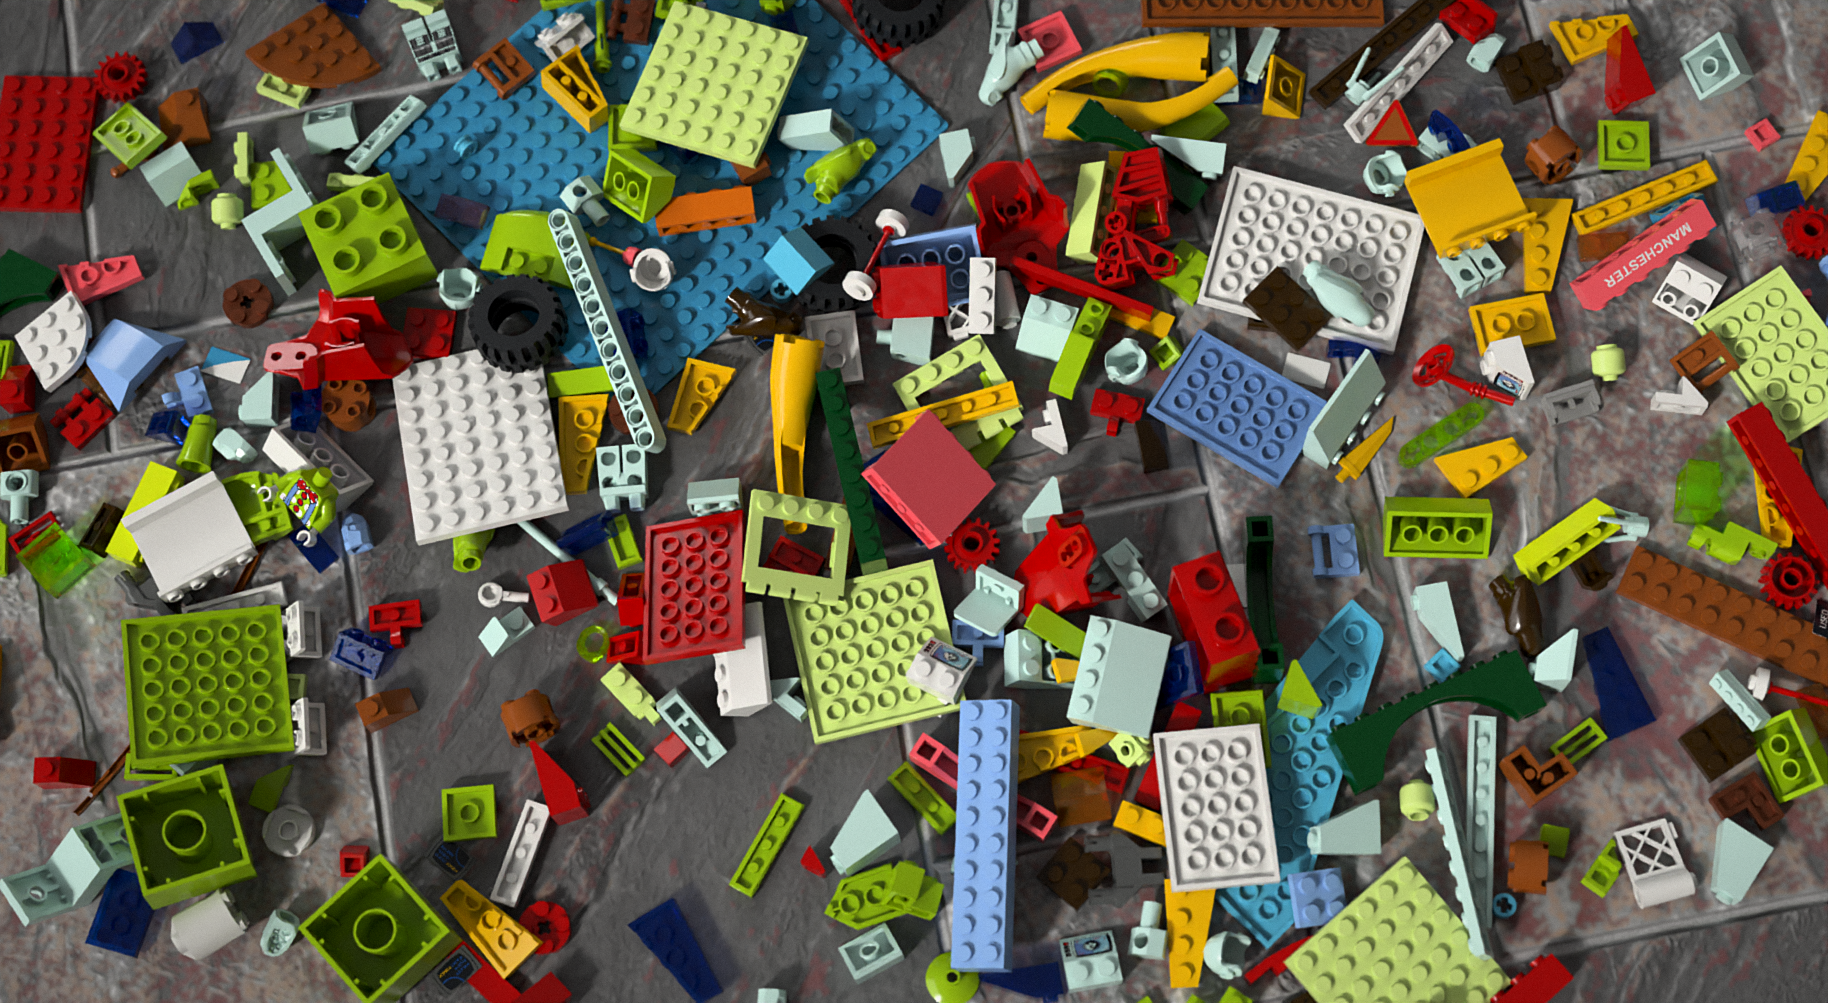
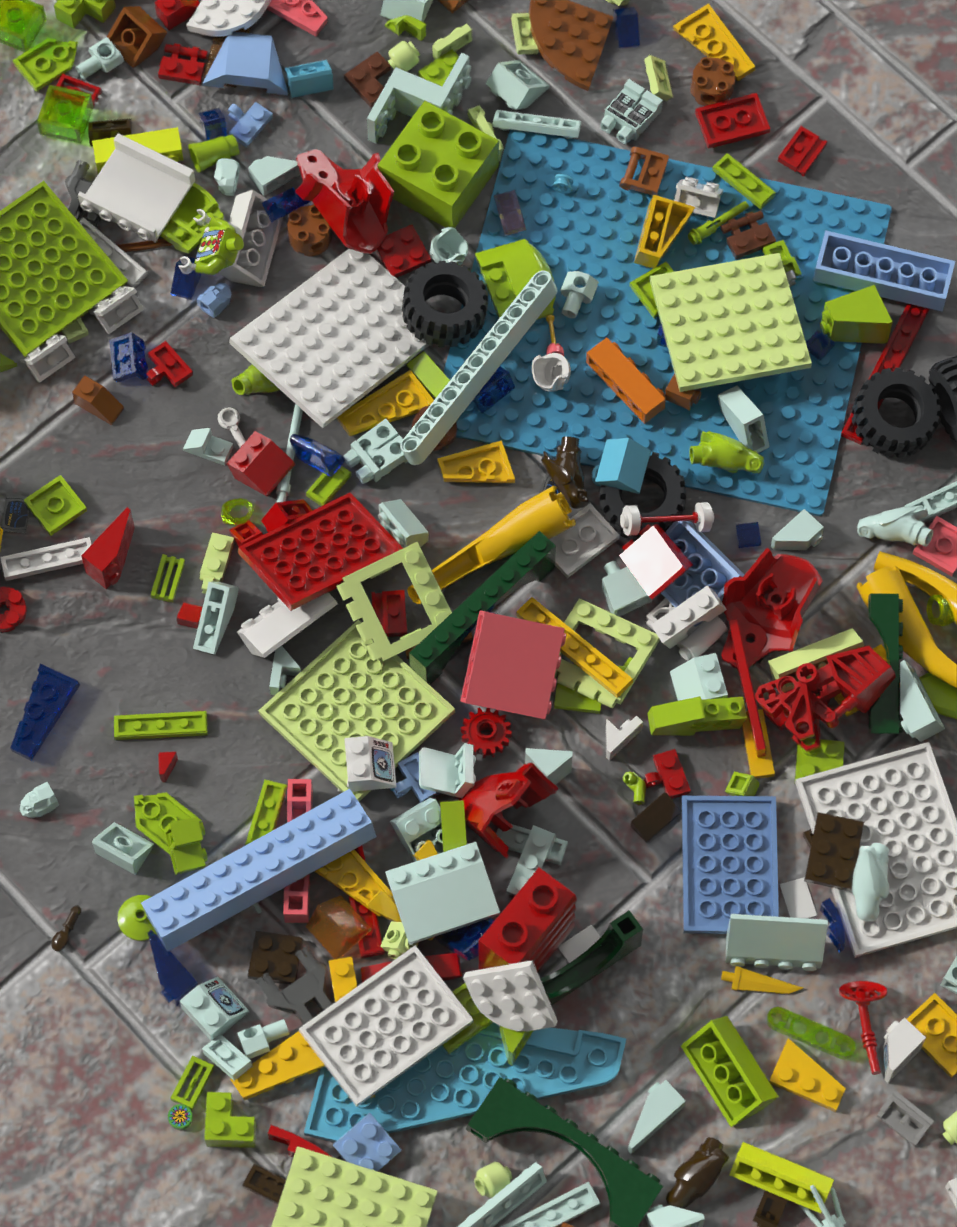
camera: 50 degrees right, 5 degrees down
sticker [201,347,251,384] -> none
copper plate [223,278,274,329] -> none
dark orange brick [500,689,560,748] -> none
lime slope [602,149,676,223] -> none
light aqua slope [830,789,901,877] -> none
light aqua cap [1105,338,1148,385] -> none
light aqua cap [1204,931,1251,980] -> none
light blue plate [1307,524,1360,579] -> none
light aqua slope [1307,800,1381,855] -> none
medium azure tile [1423,648,1462,684] -> none
none -> light aqua plate [202,1034,252,1081]
none -> medium azure slope [285,60,334,98]
none -> copper plate [344,51,391,108]
none -> white plate [463,961,557,1031]
none -> lime arm [623,771,646,805]

